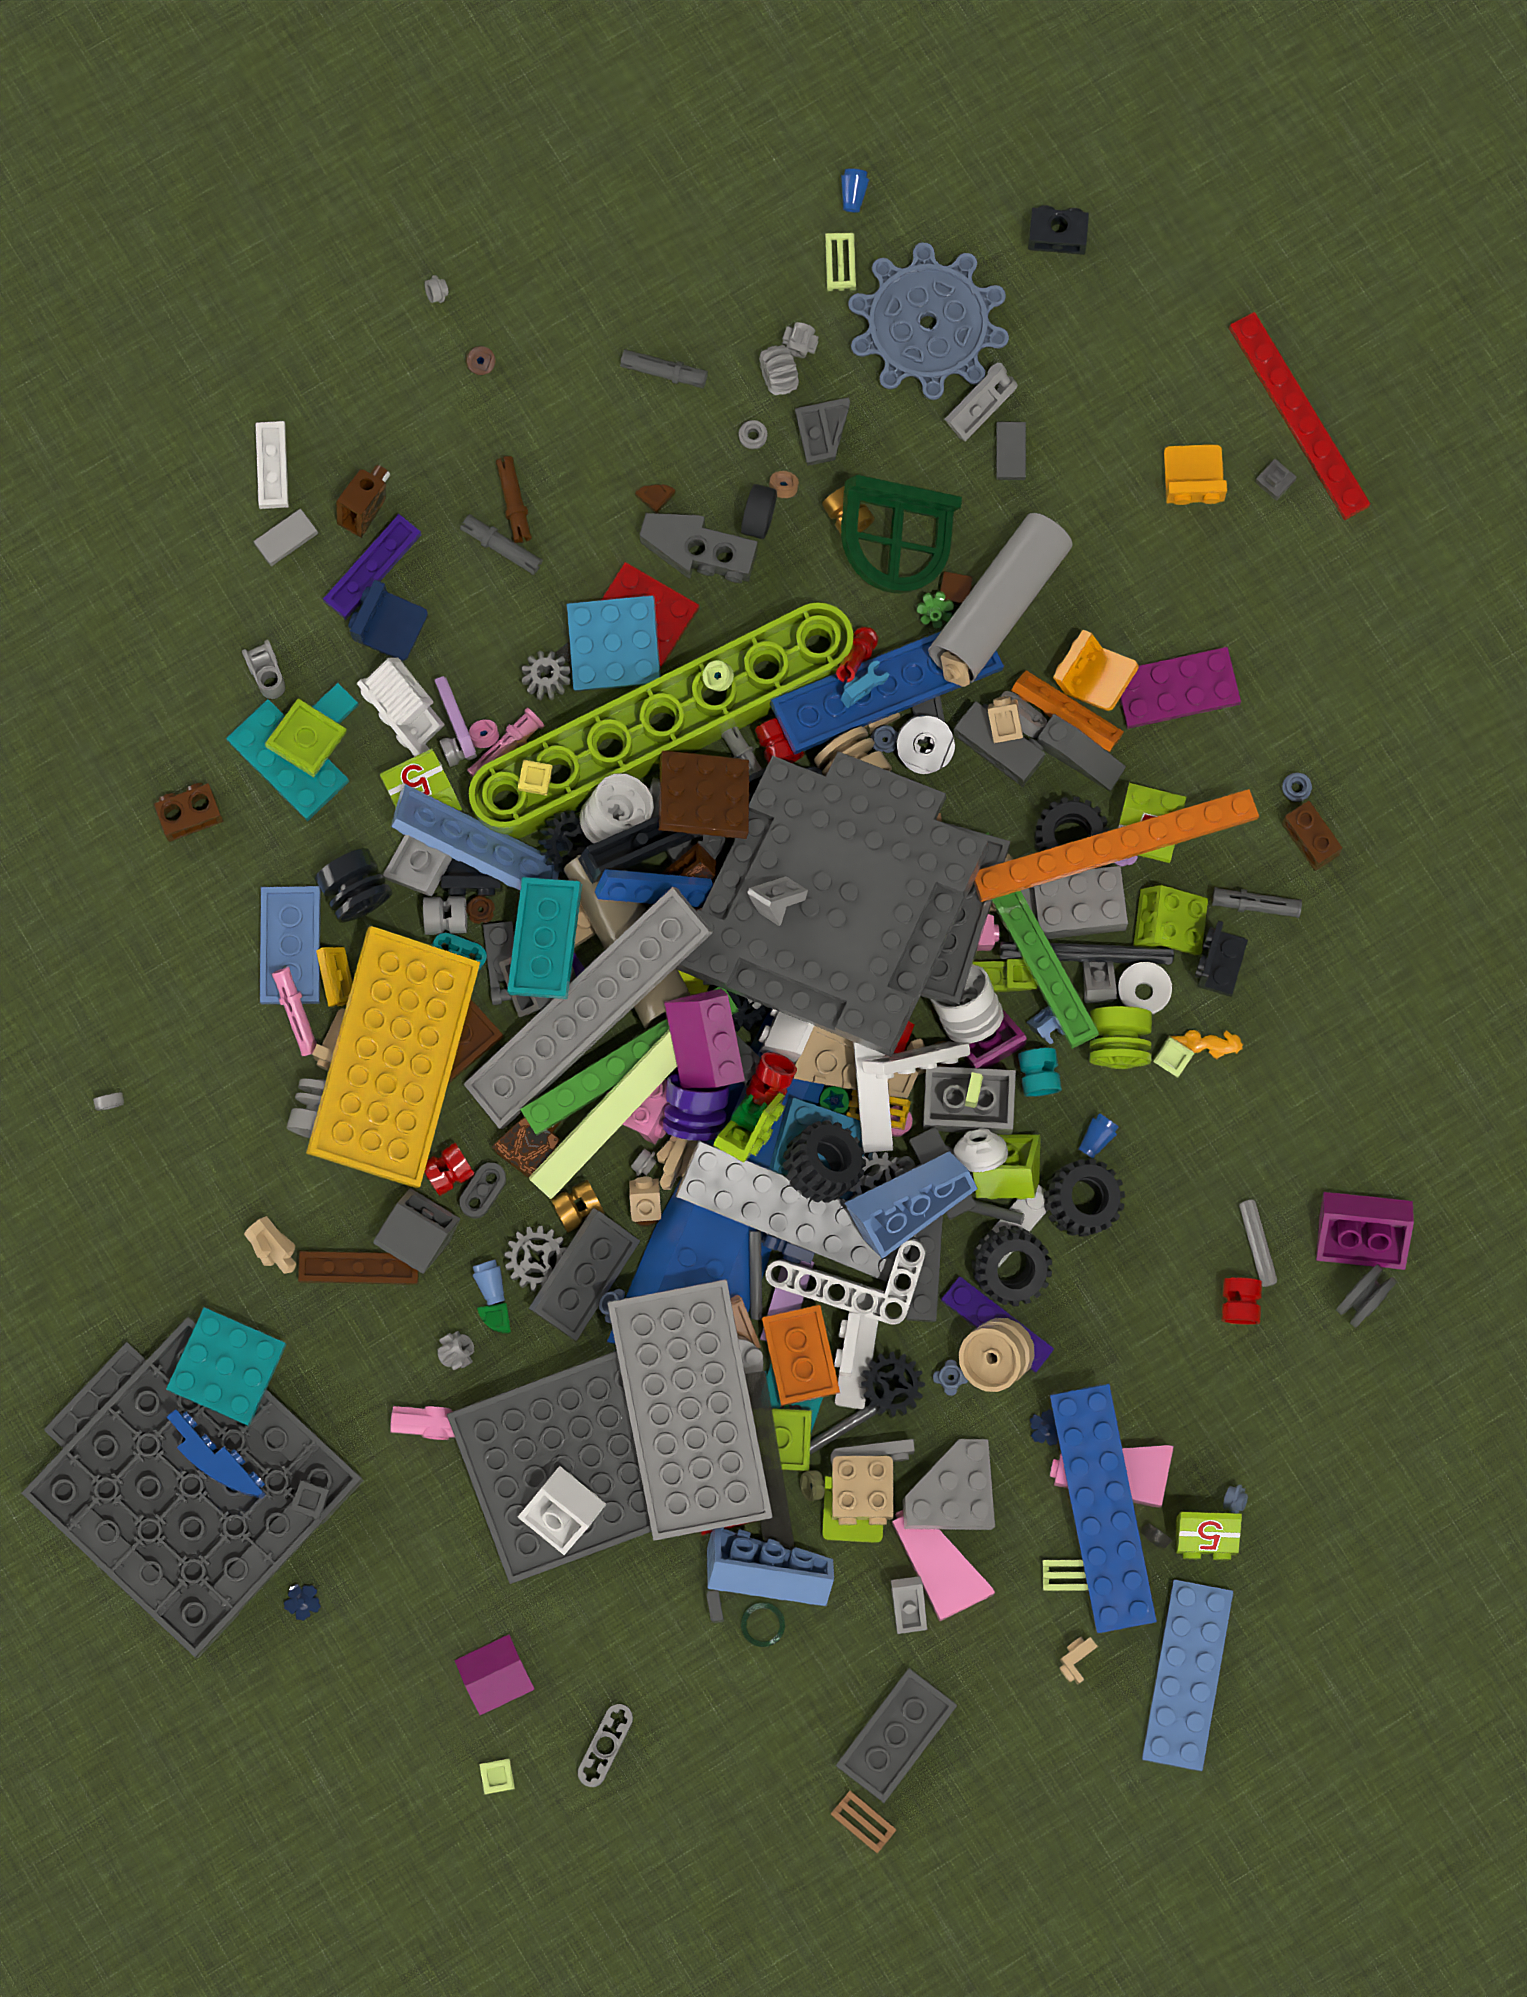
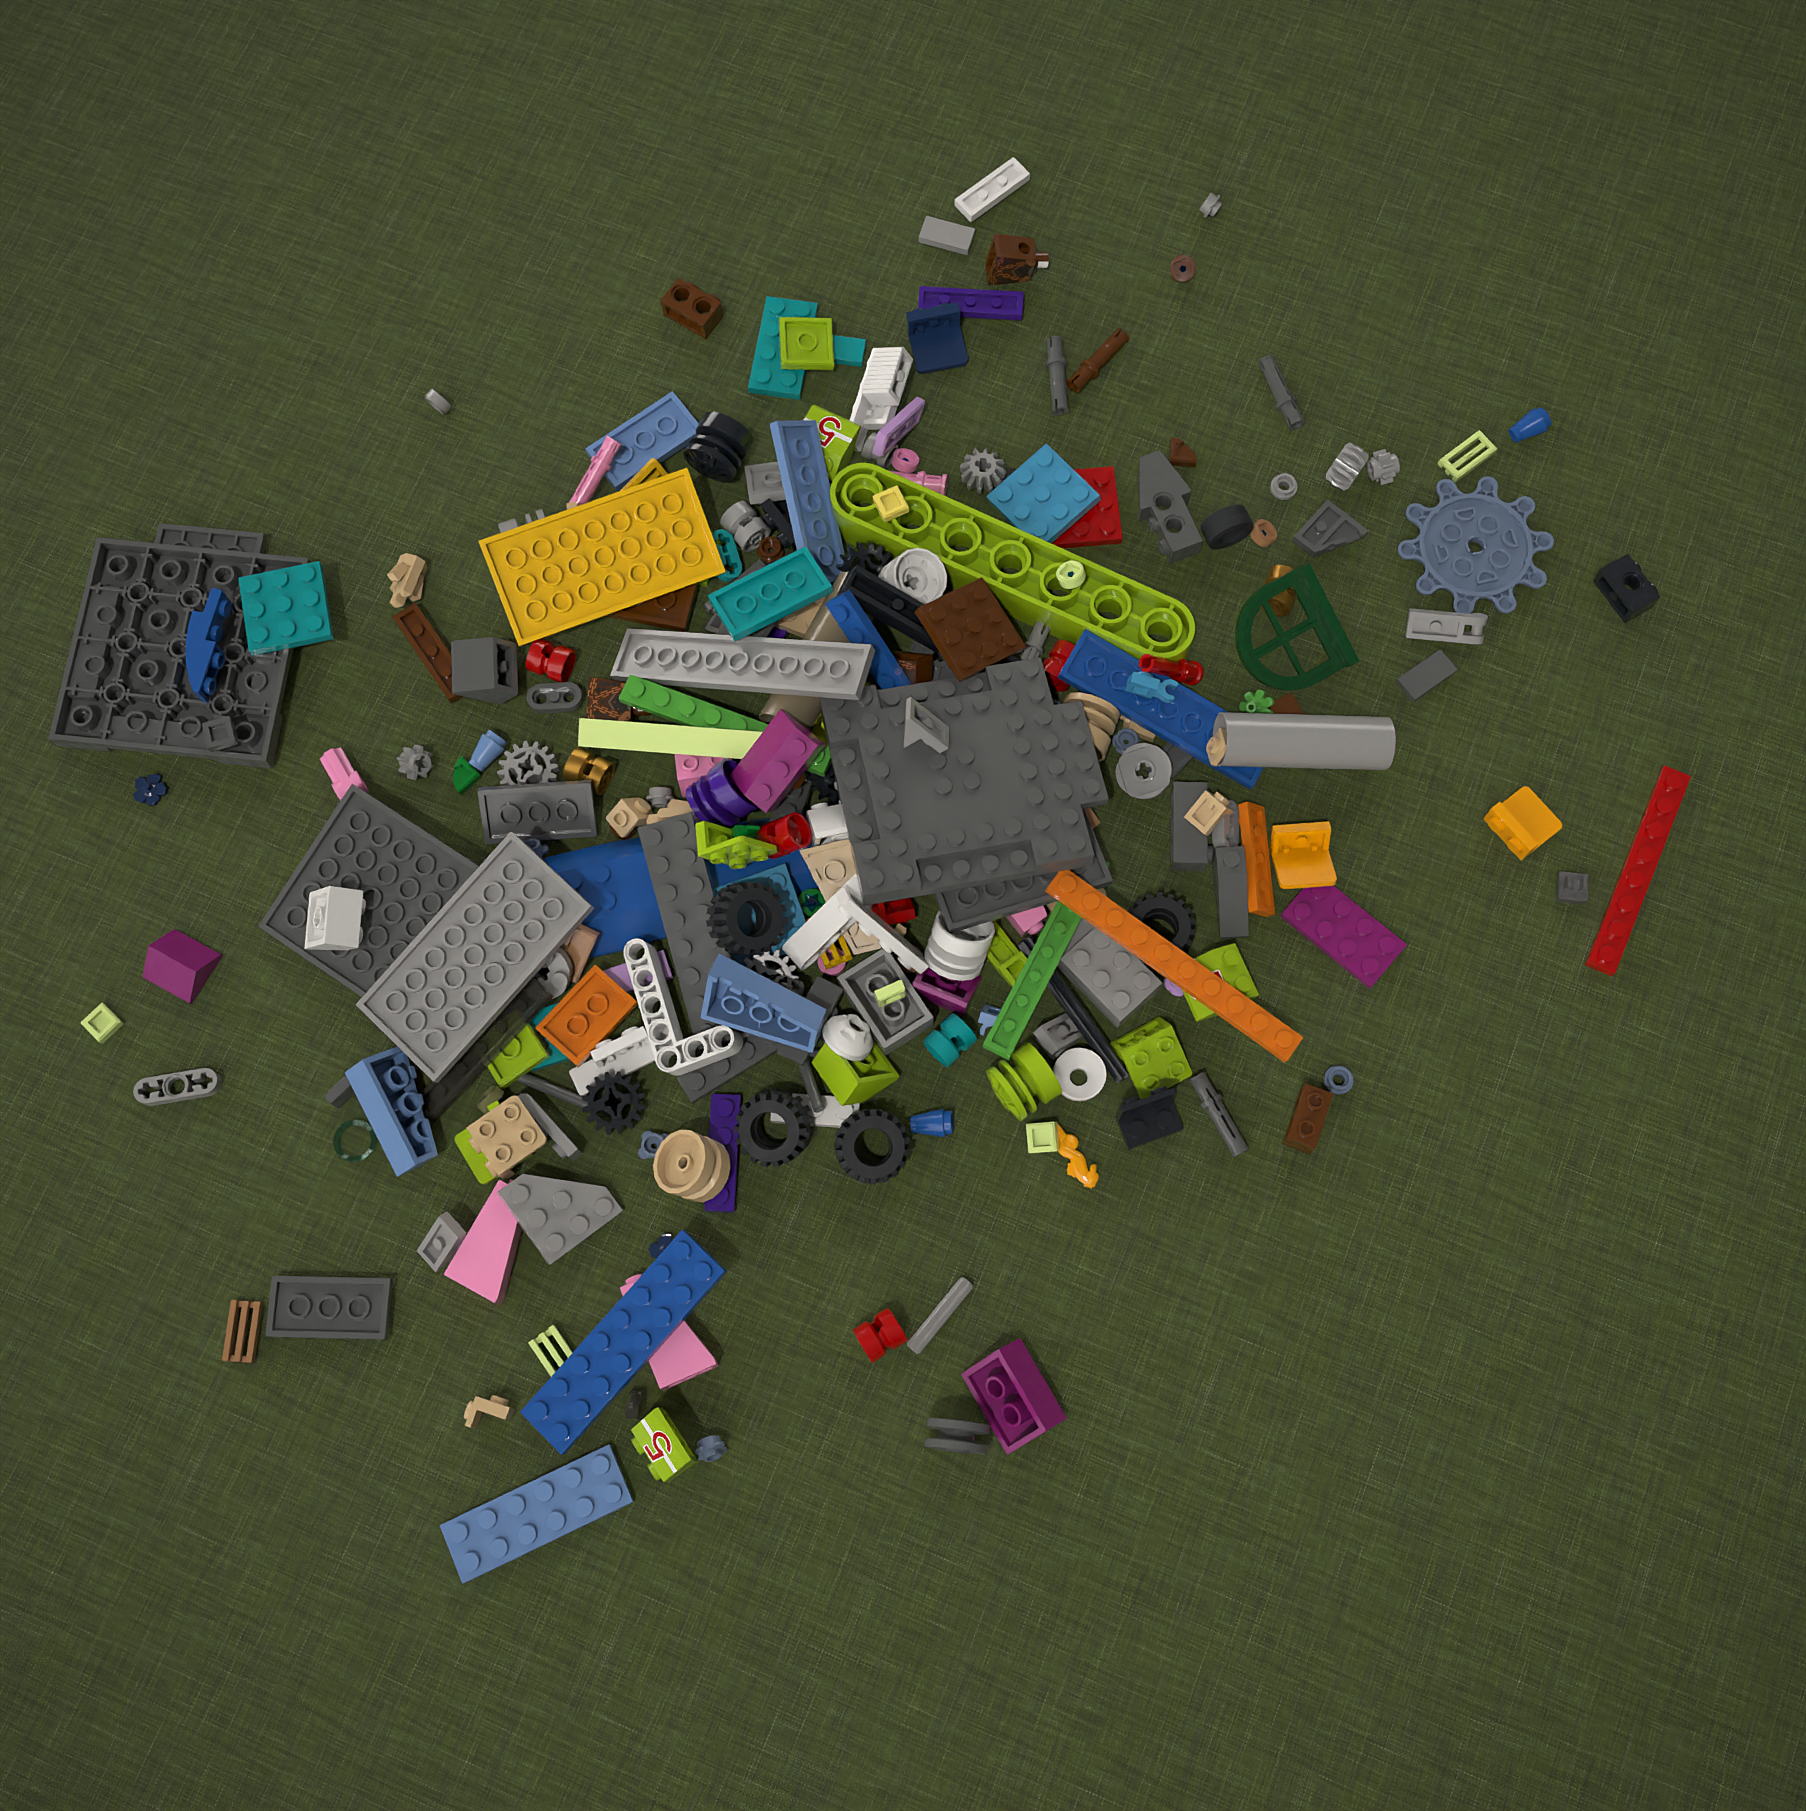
camera: 55 degrees right, 5 degrees down
light grey piece [242,640,286,699] -> none
dark grey bar [749,1229,763,1320] -> none
dark blue plate [761,1232,815,1264] -> none

